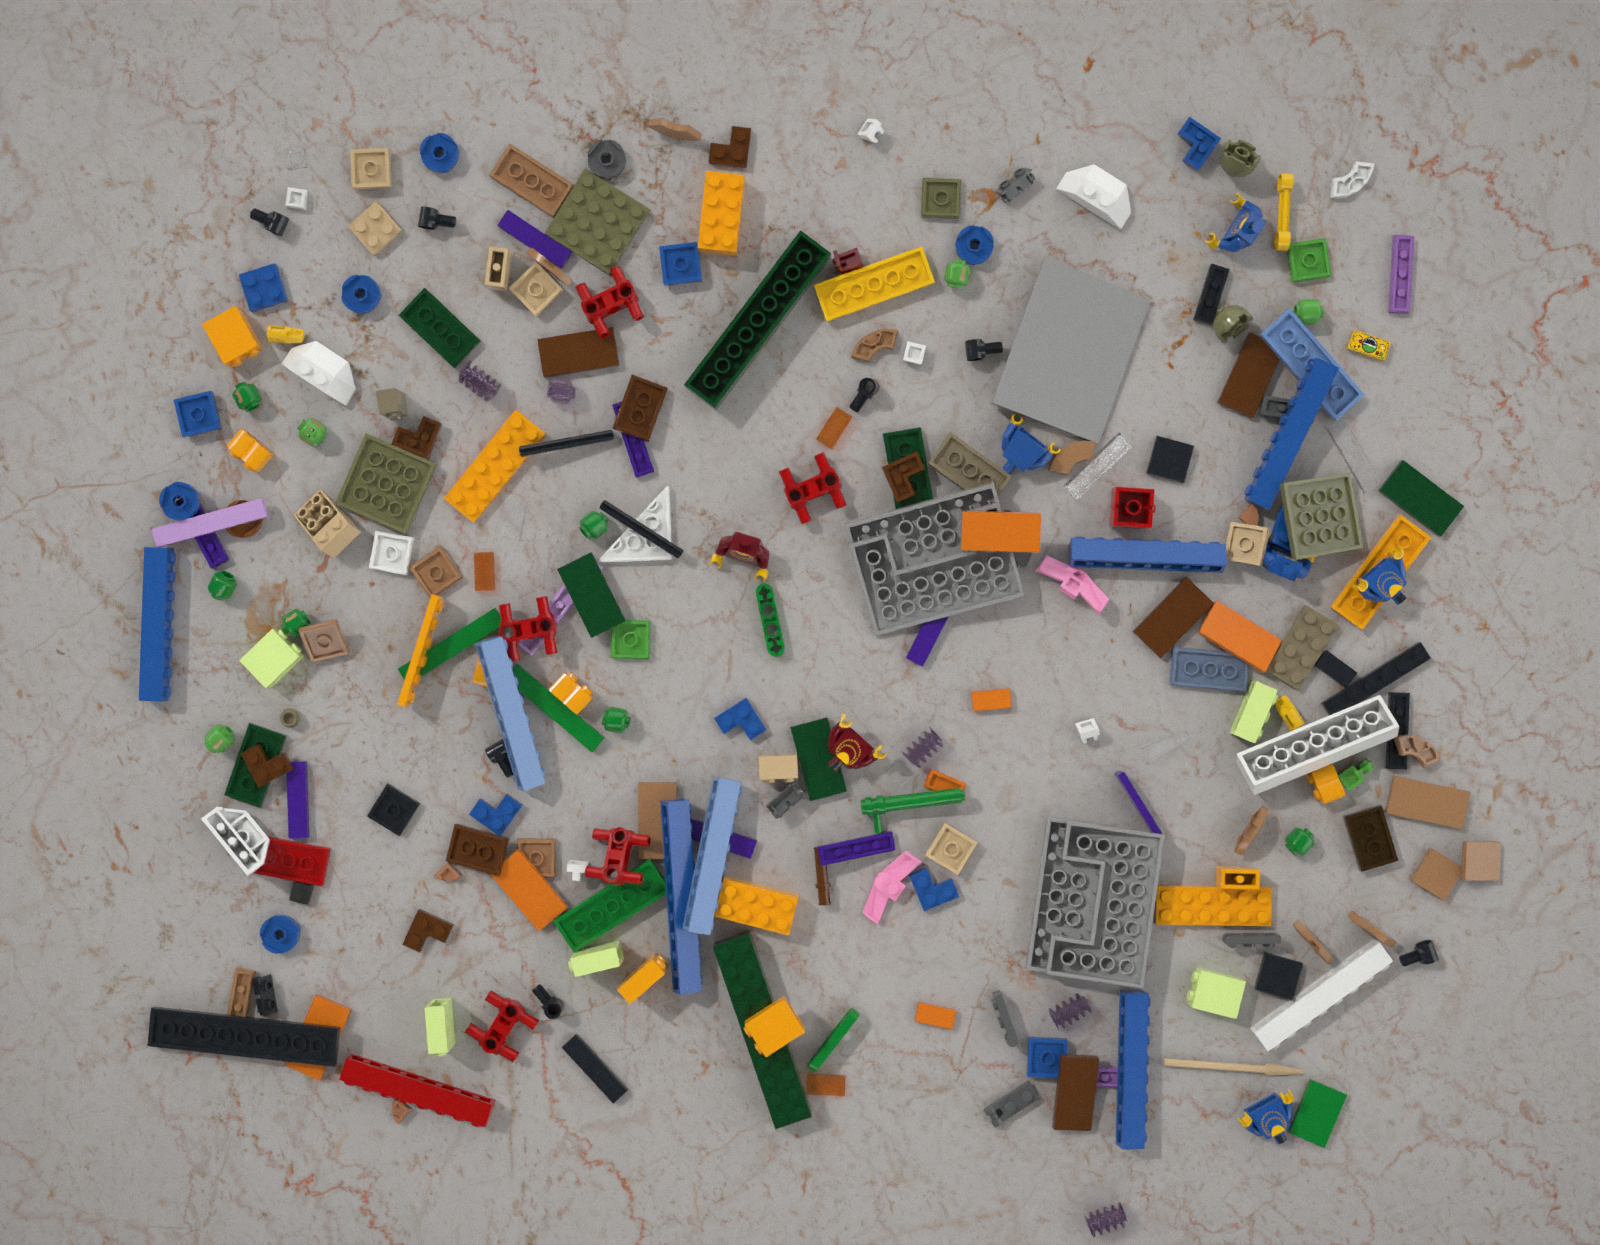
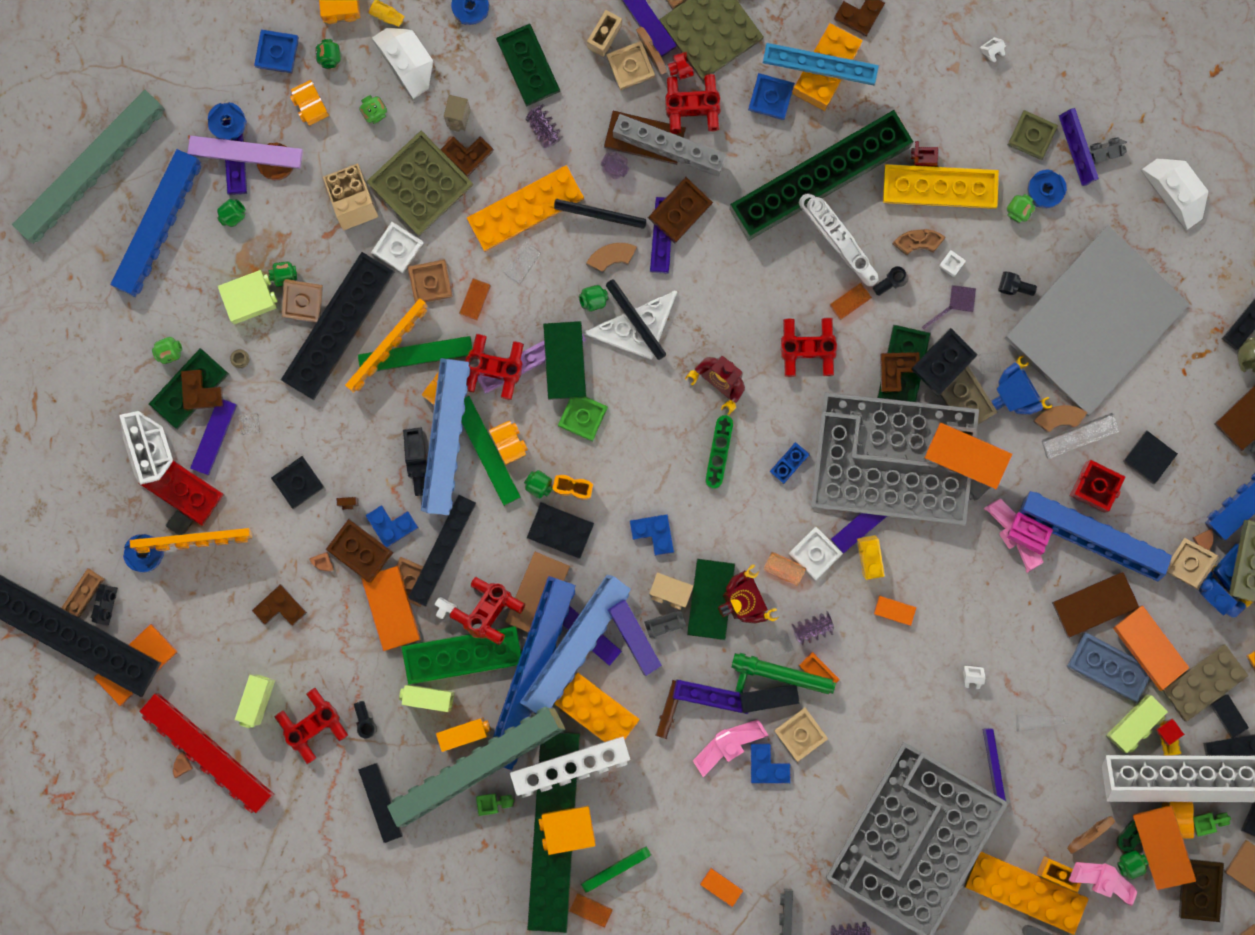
camera: 30 degrees right, 5 degrees down
none -> sand green brick [12,89,165,244]
none -> light orange plate [130,528,252,553]
none -> black plate [281,252,395,400]
none -> reddish brown plate [336,497,359,510]
none -> sand green brick [387,707,565,827]
none -> black tile [403,427,425,465]
none -> black plate [408,495,476,607]
none -> bright green plate [476,793,515,816]
none -> white brick [510,736,630,798]
none -> black plate [527,502,594,559]
none -> light orange brick [552,475,594,500]
none -> medium nougat tile [586,243,637,273]
none -> dark purple tile [608,600,662,676]
none -> light grey brick [613,114,726,177]
none -> red piece [667,52,694,80]
none -> black tile [739,685,800,713]
none -> dark azure plate [762,43,879,86]
none -> clear orange tile [763,552,806,586]
none -> blue slope [770,442,810,484]
none -> white tile [788,526,843,581]
none -> white piece [799,194,879,286]
none -> yellow brick [857,535,885,580]
none -> black plate [911,328,978,396]
none -> clear purple piece [922,285,976,329]
none -> dark pink plate [1007,512,1053,555]
none -> dark purple tile [1059,108,1099,186]
none -> bright pink plate [1069,862,1137,906]
none -> dark green beam [1116,819,1141,852]
none -> orange tile [1133,805,1196,890]
none -> red tile [1156,718,1185,746]

